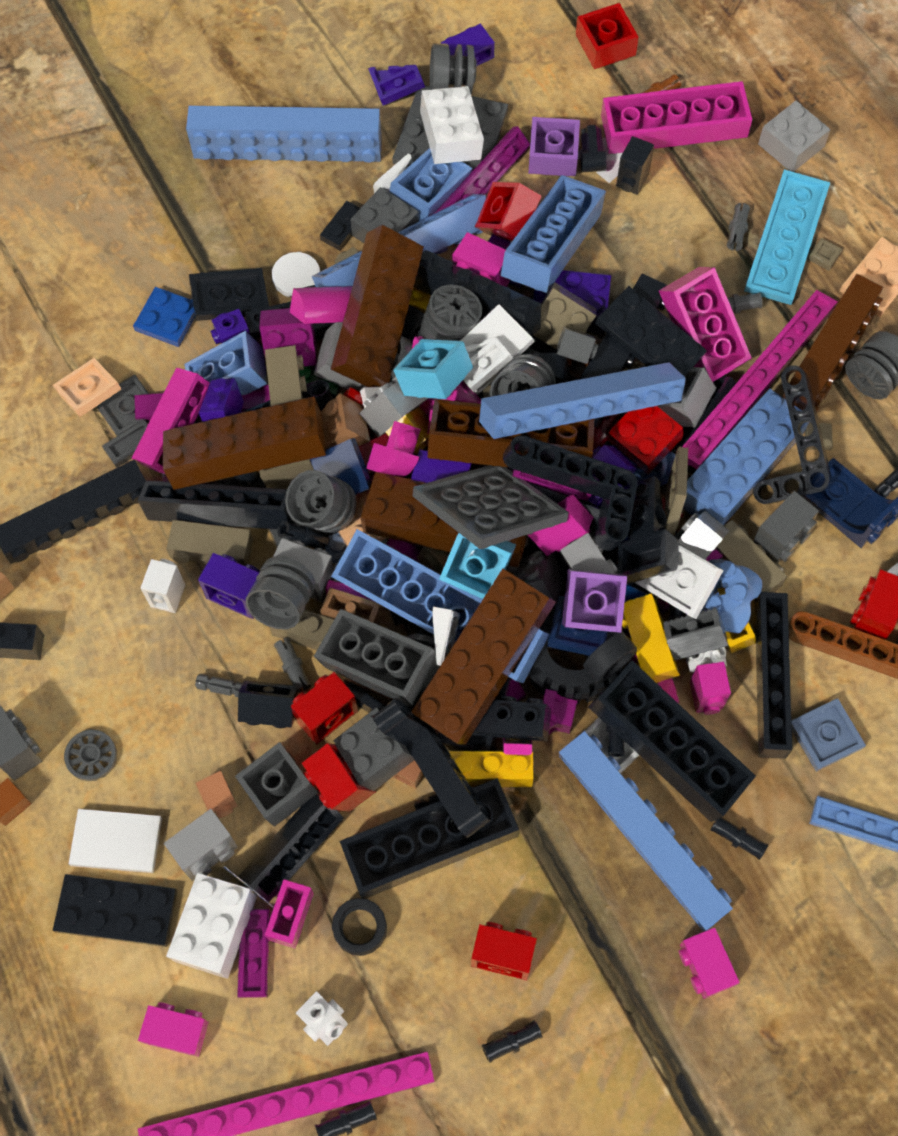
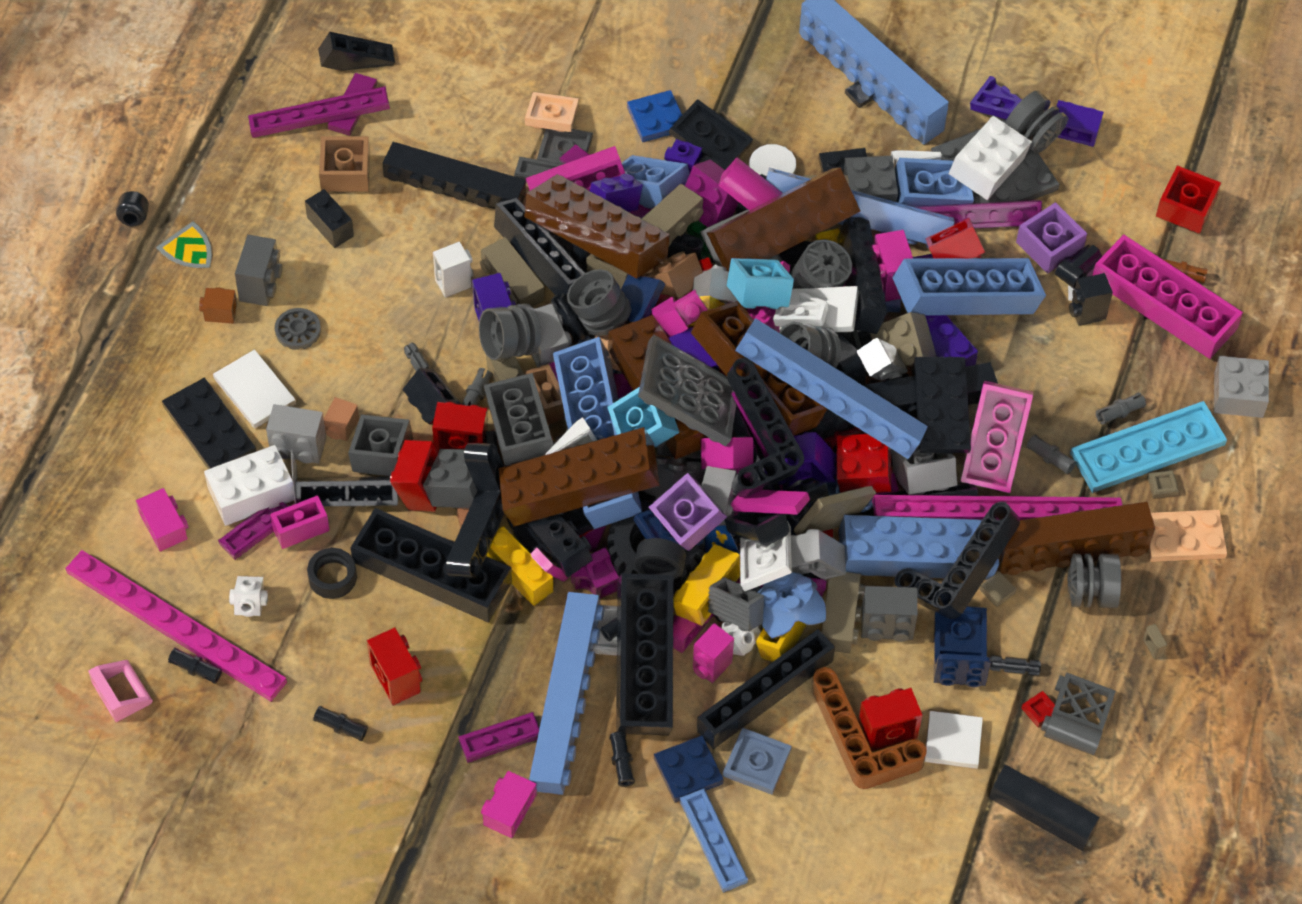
camera: 45 degrees right, 10 degrees down
none -> magenta tile [458,712,540,763]
none -> dark blue plate [654,736,724,803]
none -> dark pink tile [731,490,810,515]
none -> black tile [845,82,874,108]

